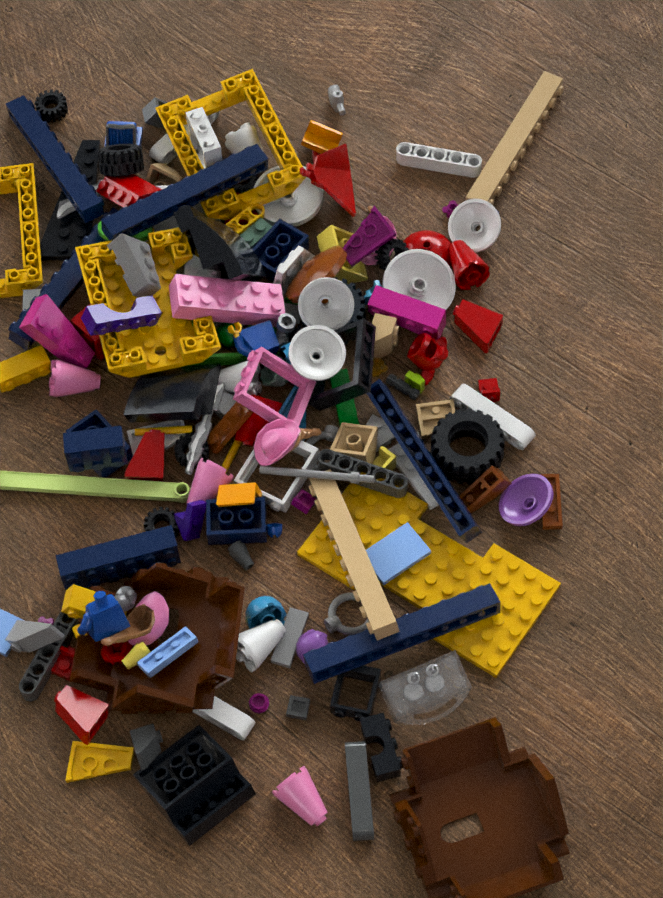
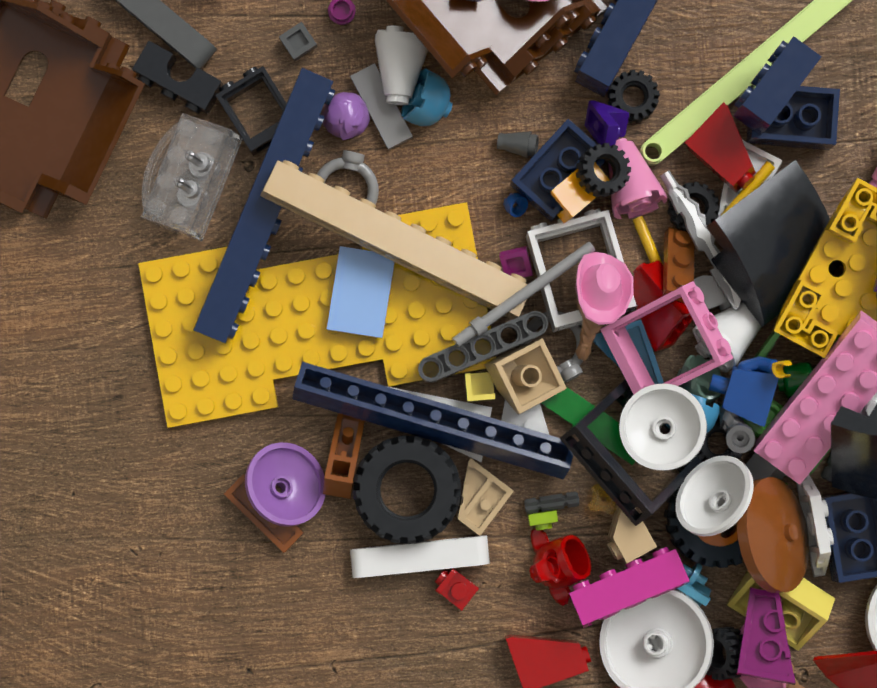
camera: 130 degrees right, 25 degrees up
none -> black tyre [576,143,631,197]

